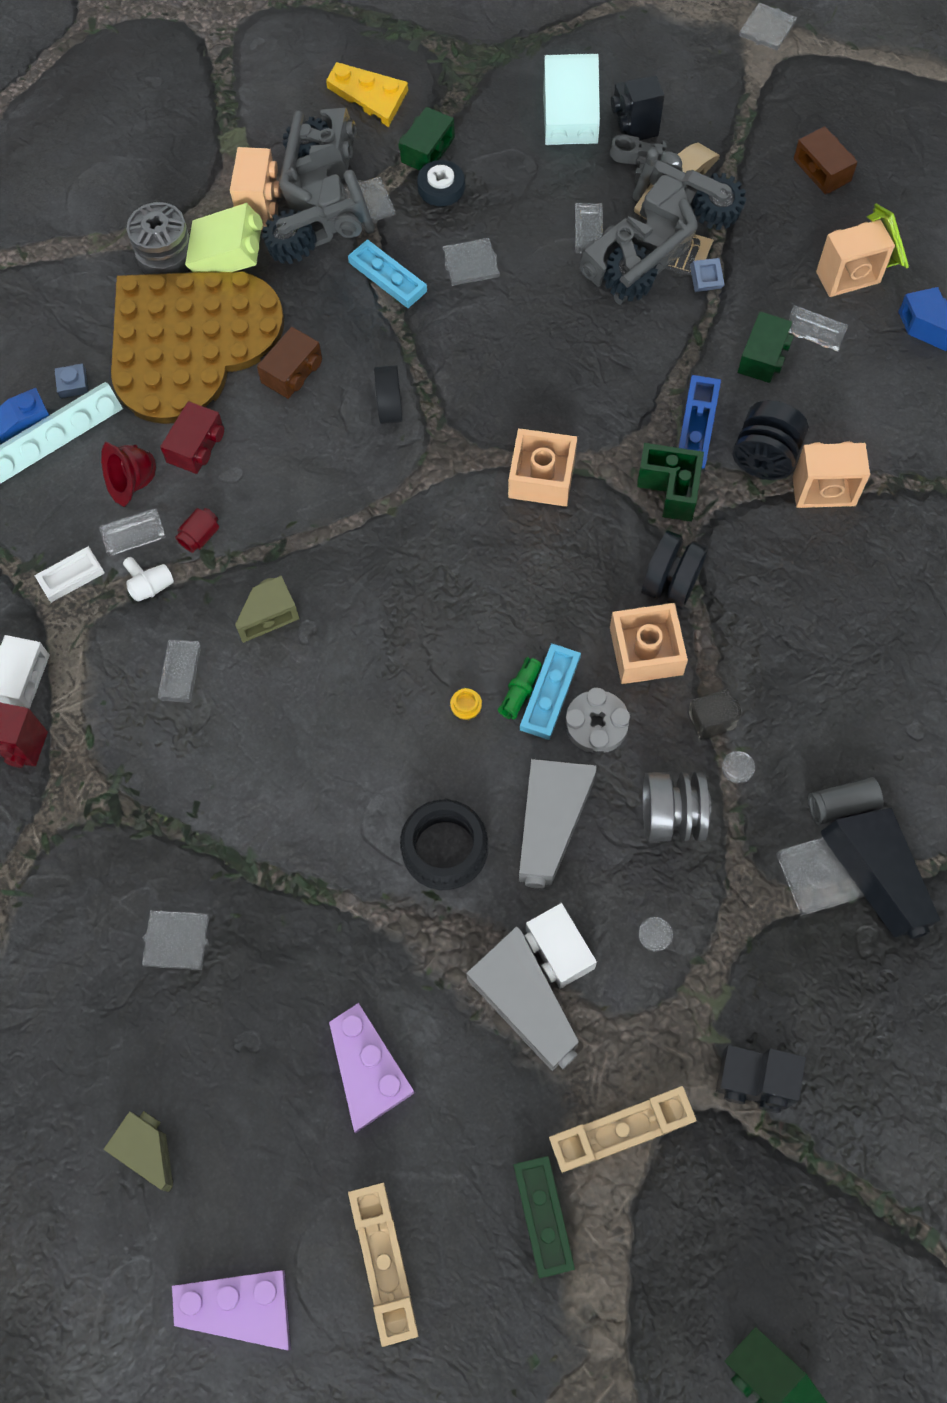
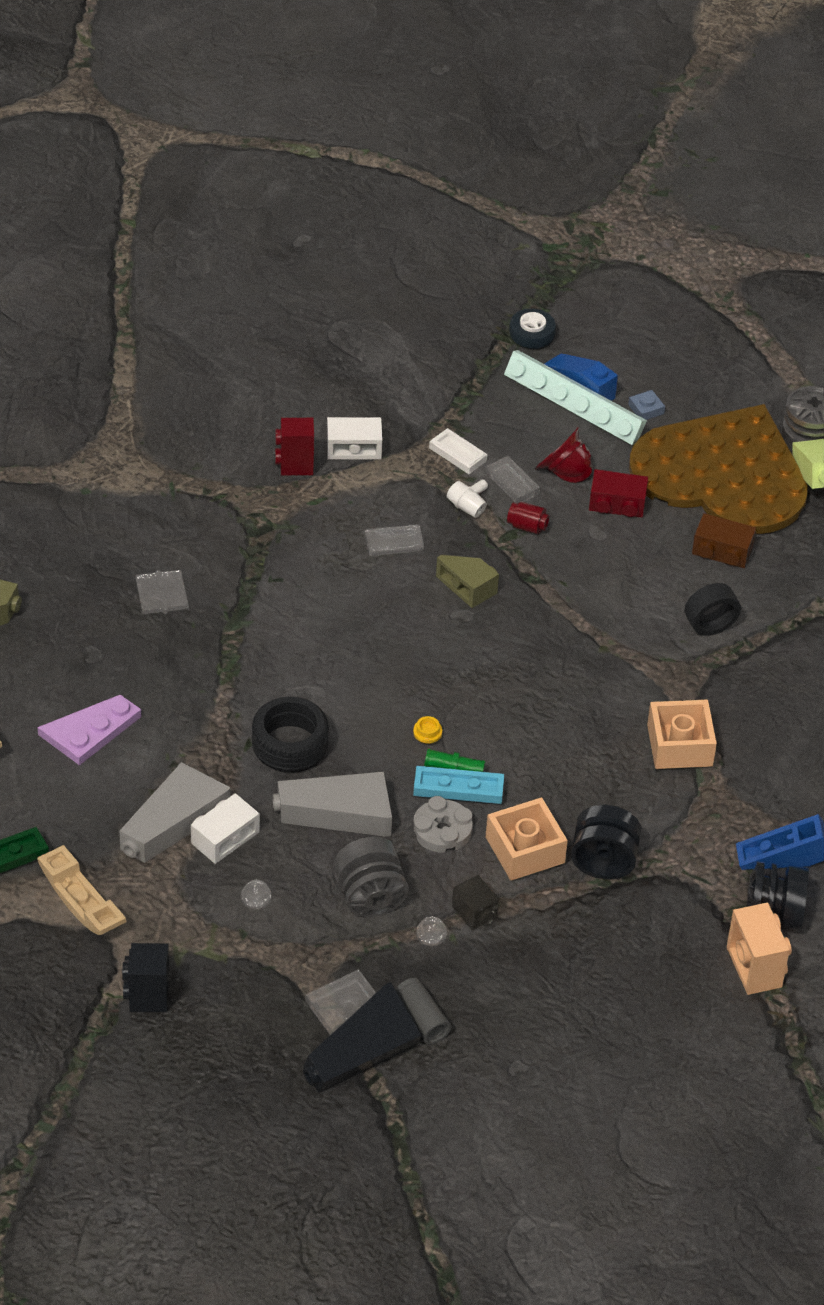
camera: 70 degrees right, 20 degrees down
dark green brick [637,443,704,522] -> none

